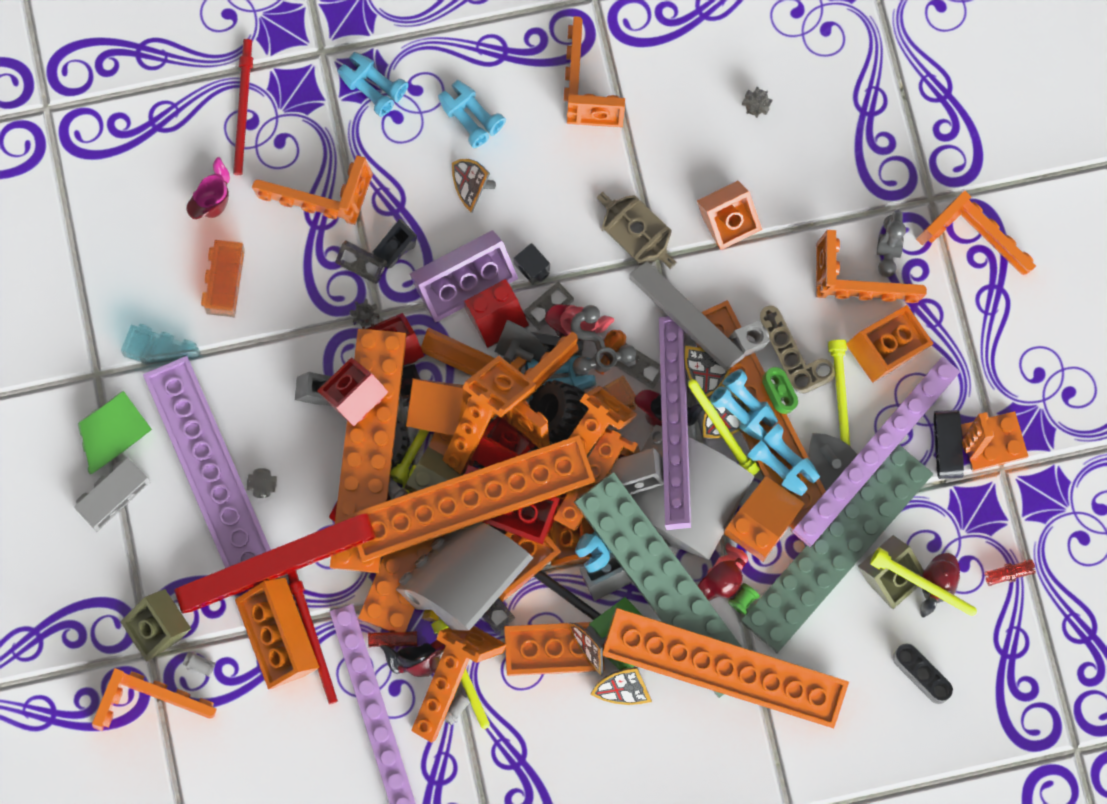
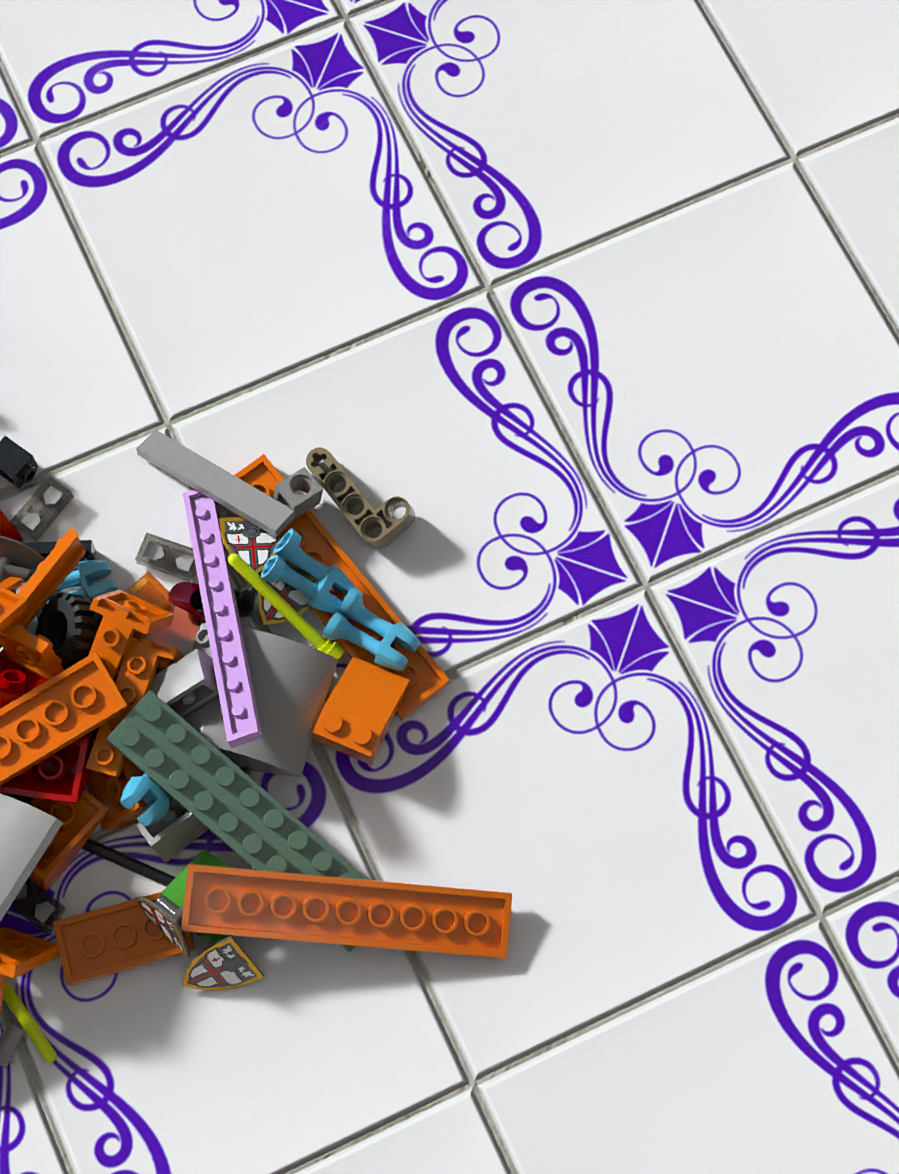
camera: 10 degrees left, 5 degrees down
hair [545,304,614,340] -> none
orange bracket [564,16,625,127] -> none
dark grey piece [571,305,636,375] -> none
orange plate [595,330,626,375] -> none
dark tan plate [596,192,677,269] -> none
orange slope [697,181,762,250] -> none
dark red hair [697,543,748,601] -> none
bright green bush [728,583,760,615] -> none
sand green plate [740,444,934,654] -> none
clear smoke gear [742,87,773,118] -> none
bright green plate [762,367,798,414] -> none
lavender plate [792,357,960,547] -> none
dark grey shield [809,433,858,491] -> none
orange bracket [816,230,927,303] -> none
neon yellow piece [827,340,851,447] -> none
orange slope [846,305,934,383] -> none
olive slope [858,535,924,609] -> none
neon yellow piece [870,547,977,616] -> none
dark grey piece [877,210,906,277] -> none
black beam [893,644,953,704] -> none
orange bracket [916,190,1036,275] -> none
dark red hair [920,553,960,618] -> none
black beam [933,410,964,479] -> none
orange bracket [961,411,1029,472] -> none
clear red pin [985,559,1036,586] -> none

